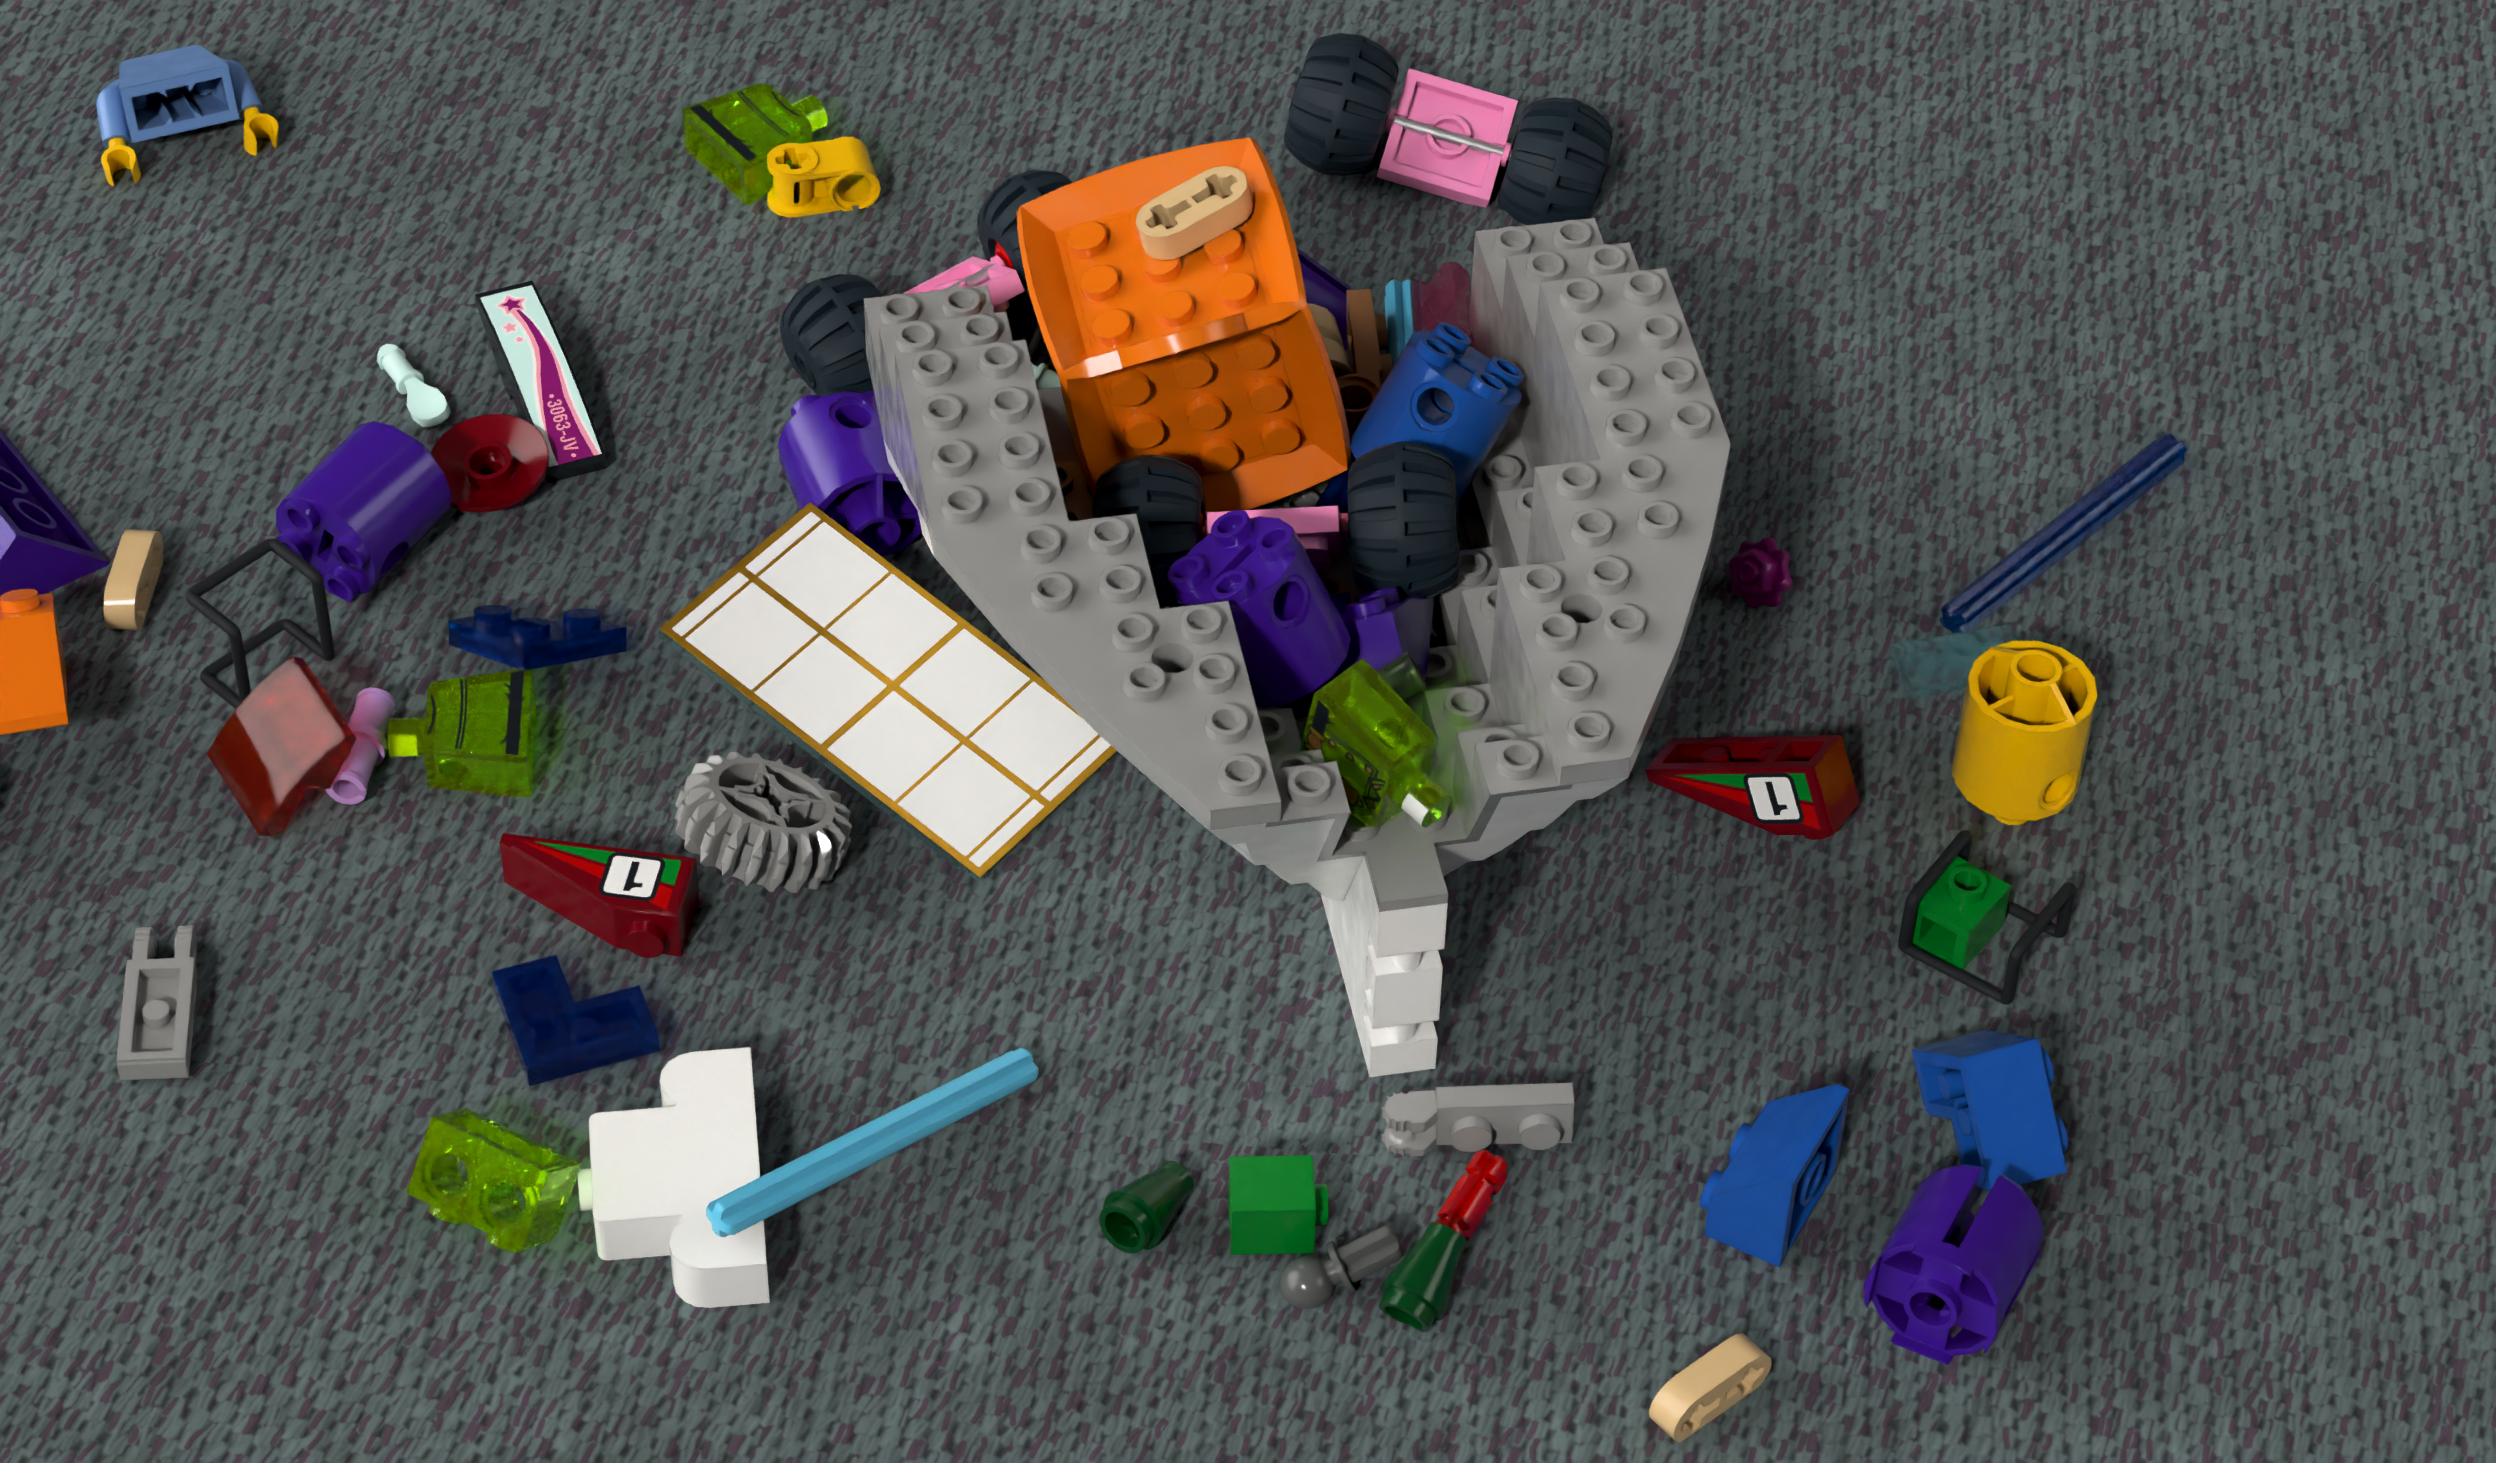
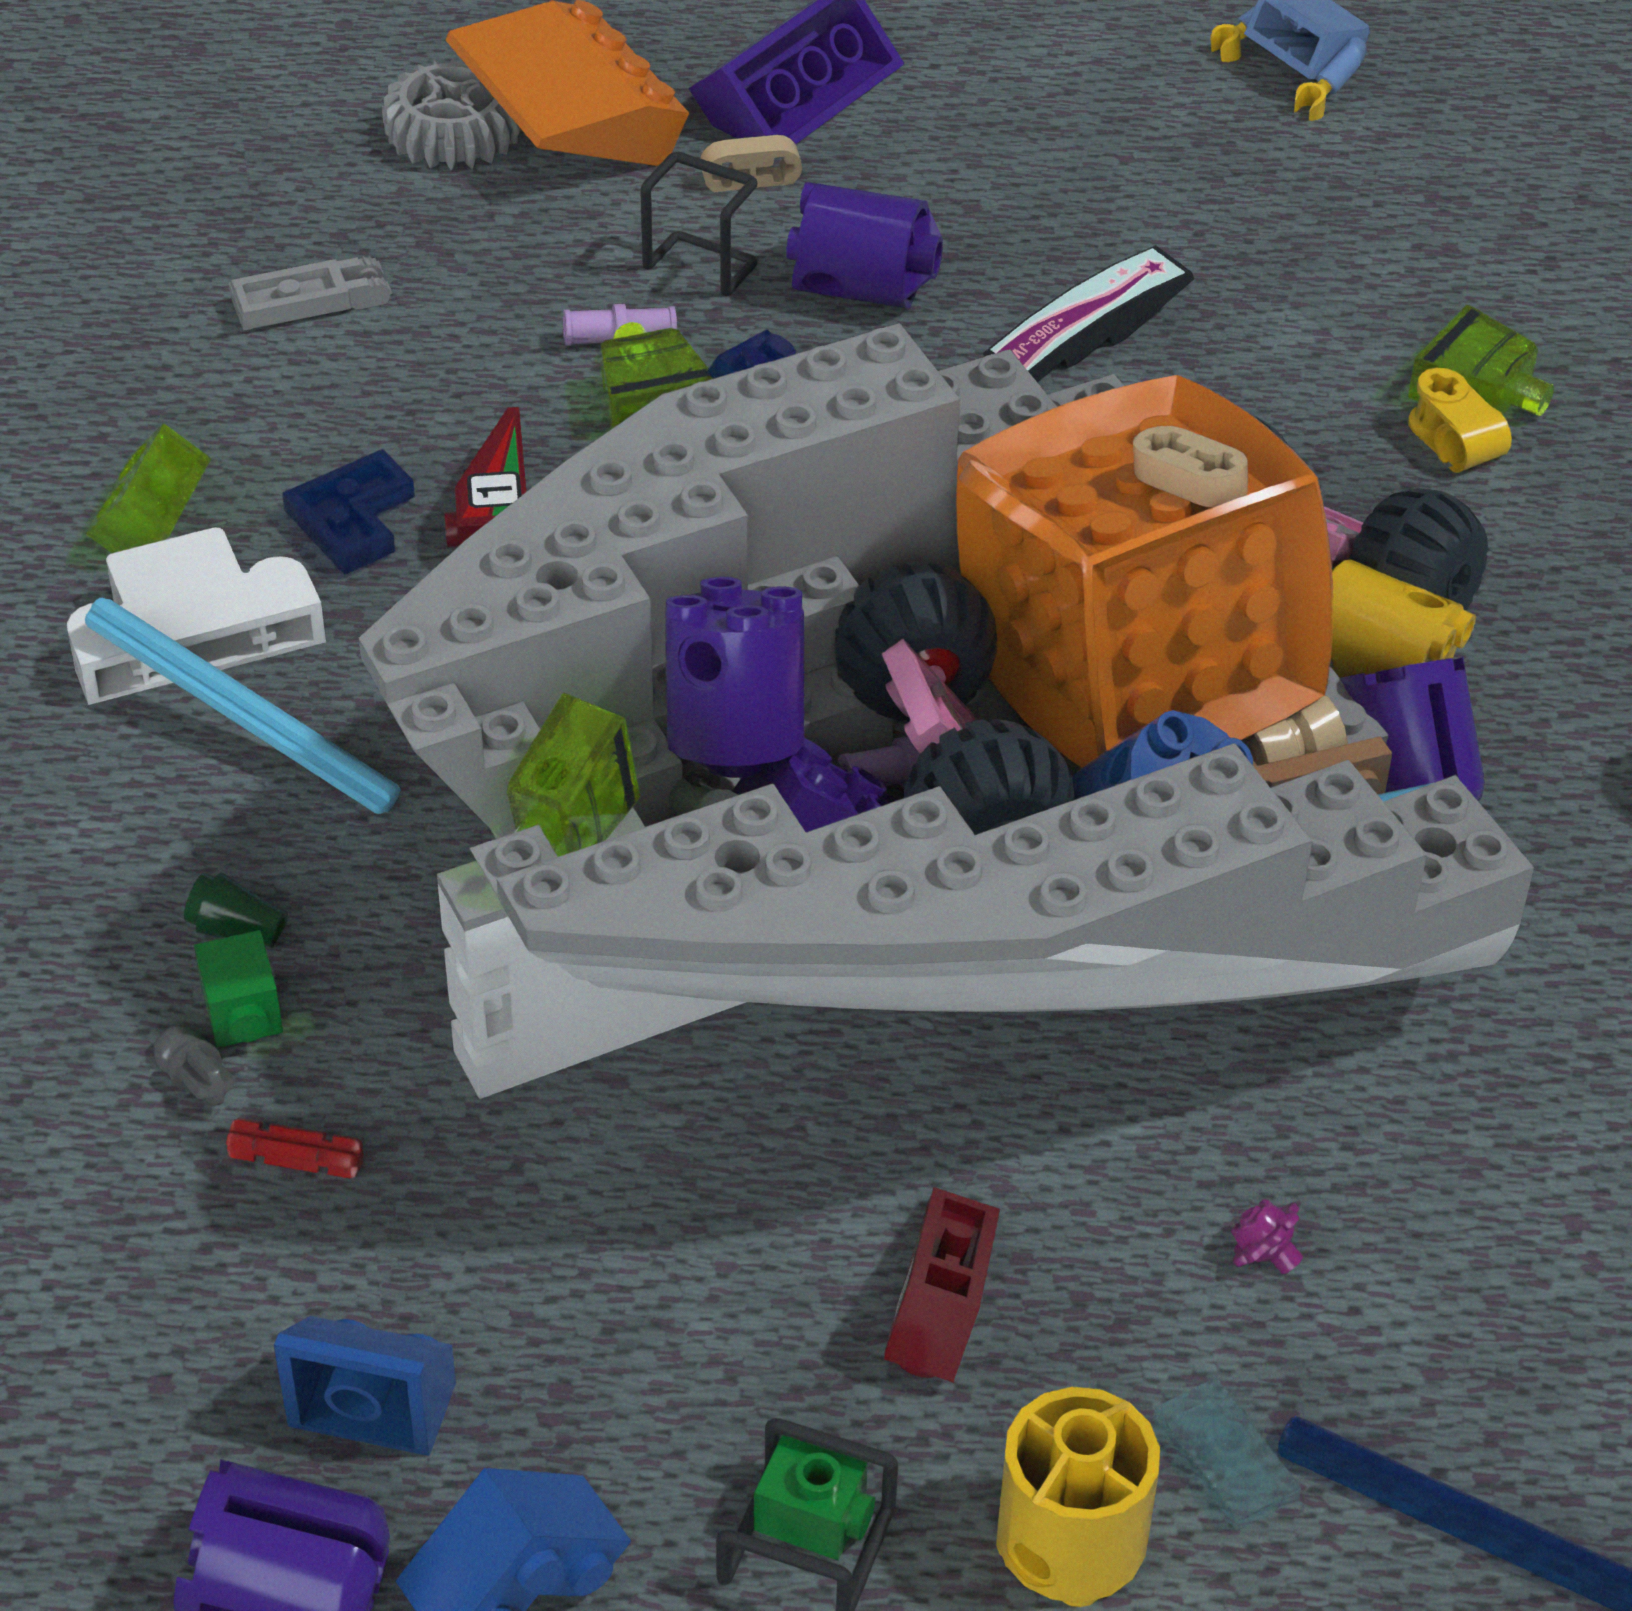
camera: 75 degrees right, 0 degrees up
clear red slope [207,657,357,837] -> none
light aqua piece [377,344,451,427] -> none
dark red dish [431,414,550,513] -> none
dark green cone [1379,1222,1467,1332] -> none
light grey hinge [1381,1082,1575,1156] -> none
tan beam [1649,1333,1772,1443] -> none

